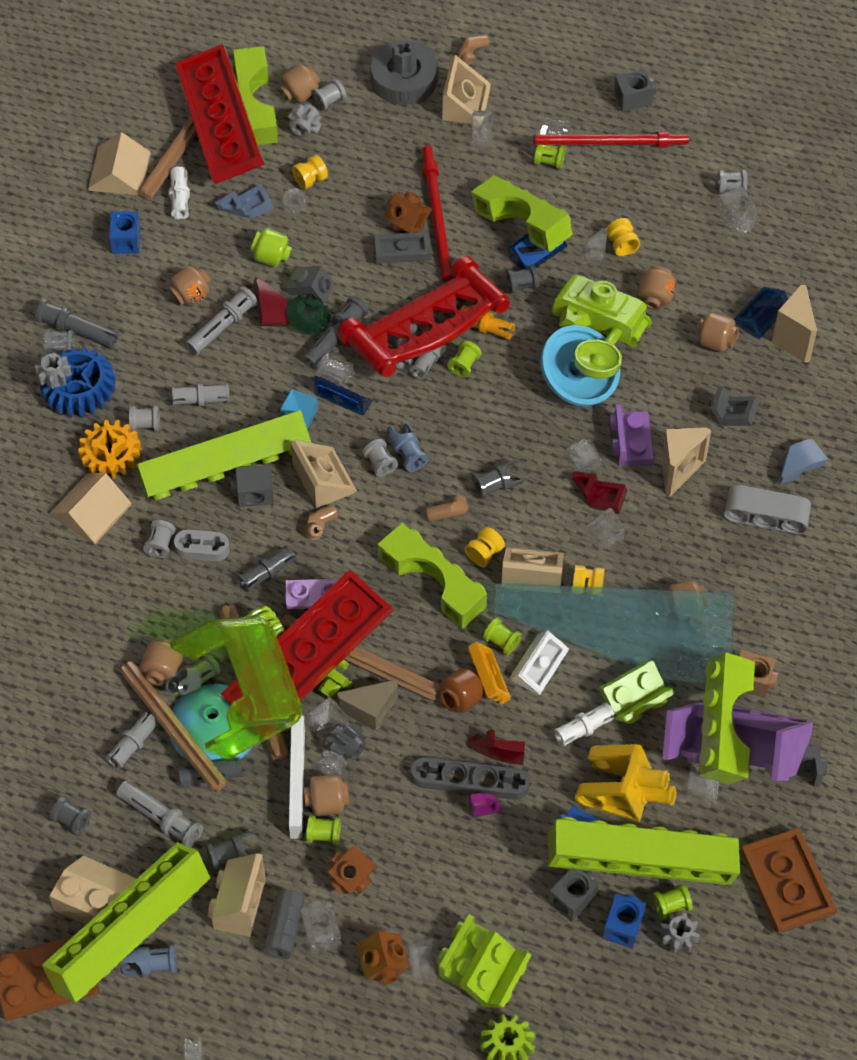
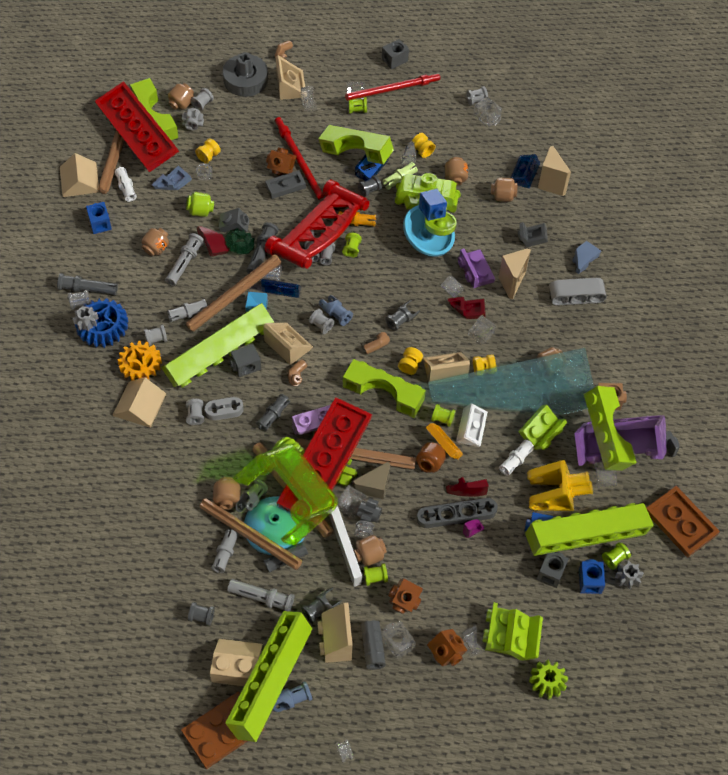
camera: 20 degrees left, 0 degrees up
none -> medium nougat axle [186,255,281,332]
none -> yellowish green pin [383,162,418,190]
none -> blue brick [419,189,447,221]

